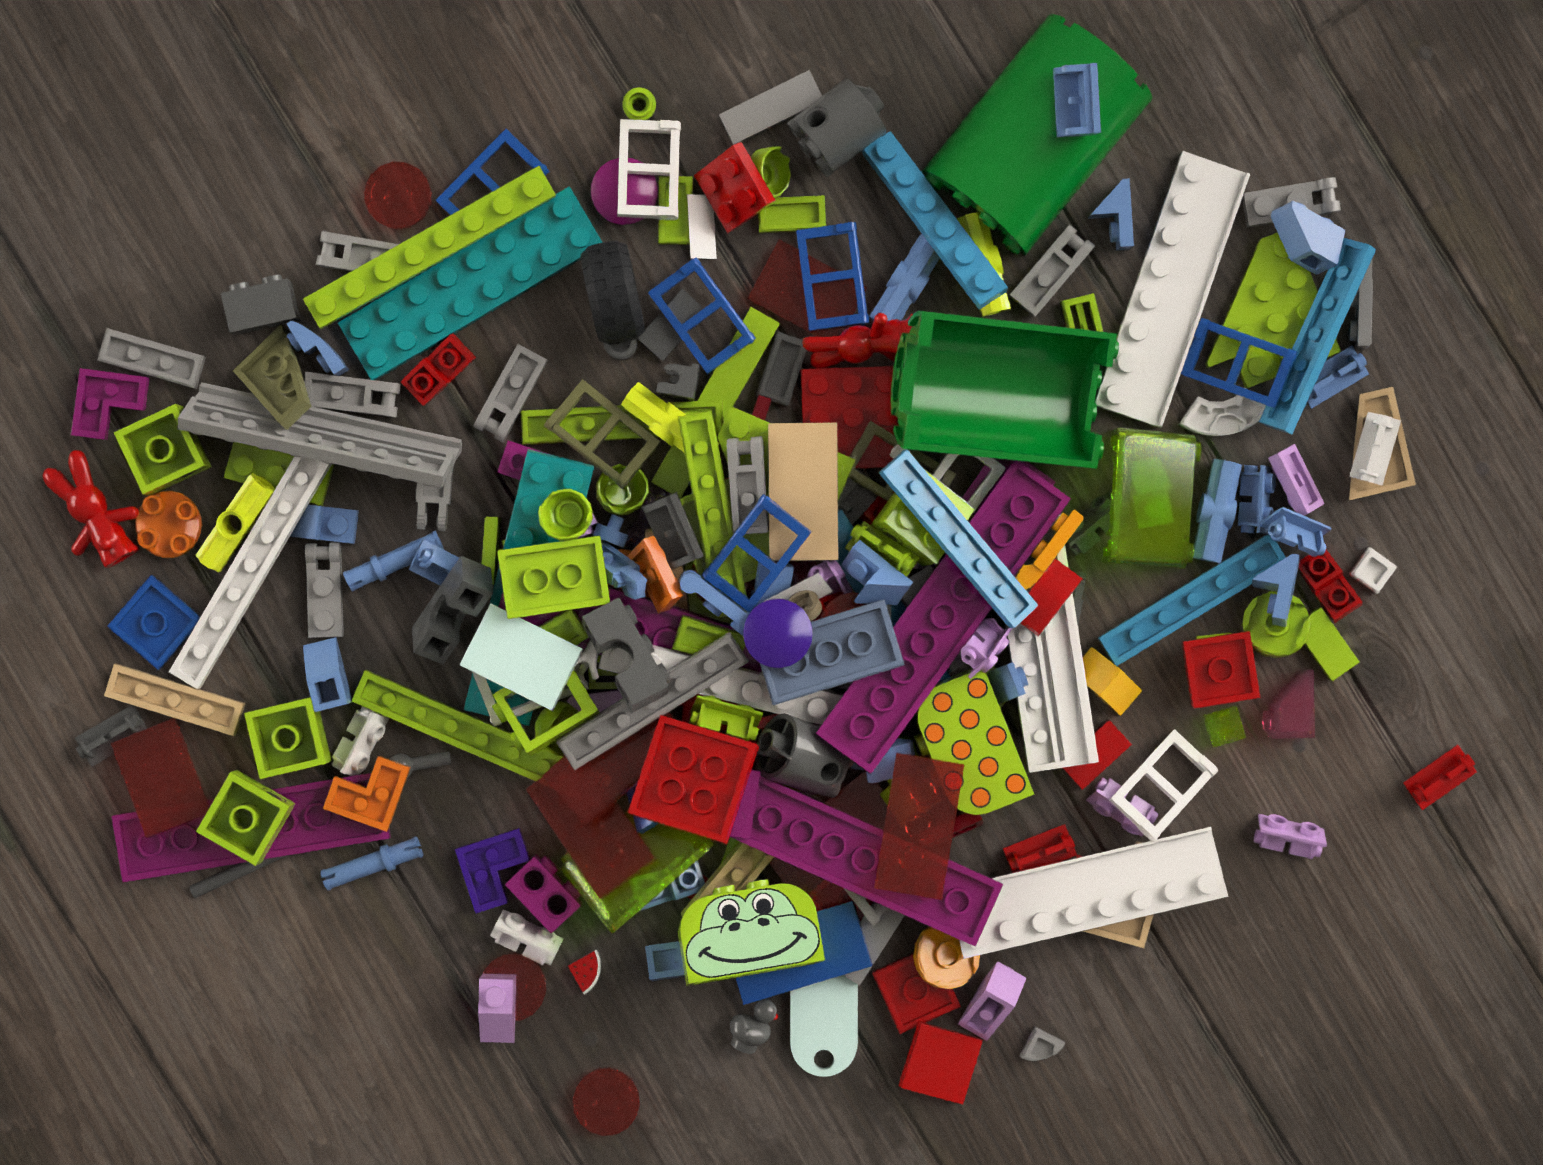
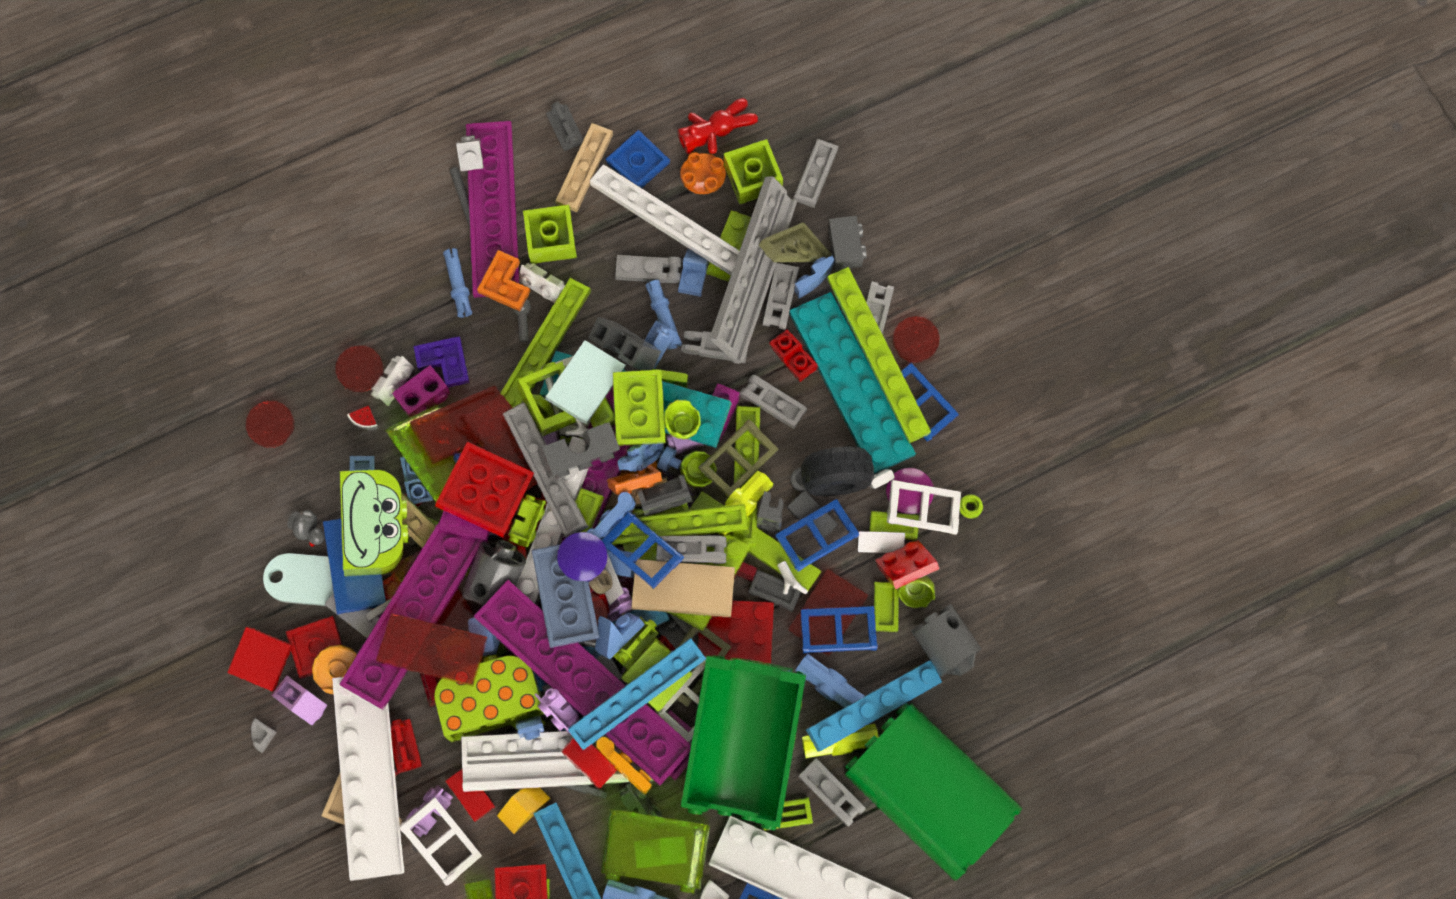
camera: 95 degrees right, 15 degrees down
magenta plate [71,368,150,440] -> none
clear red tile [111,718,210,838] -> none
neon yellow piece [195,473,275,572] -> none
lime brick [196,770,296,866] -> none
medium blue slope [303,637,352,712] -> none
lavender slope [478,974,516,1043] -> none
light grey tile [719,70,822,145] -> none
red animal [802,313,913,368] -> none
medium blue hinge [1053,63,1101,138] -> none
medium blue slope [1088,178,1134,251] -> none
none -> bracket [456,135,484,171]
none -> white bar [777,561,808,594]
none -> white tile [868,469,895,489]

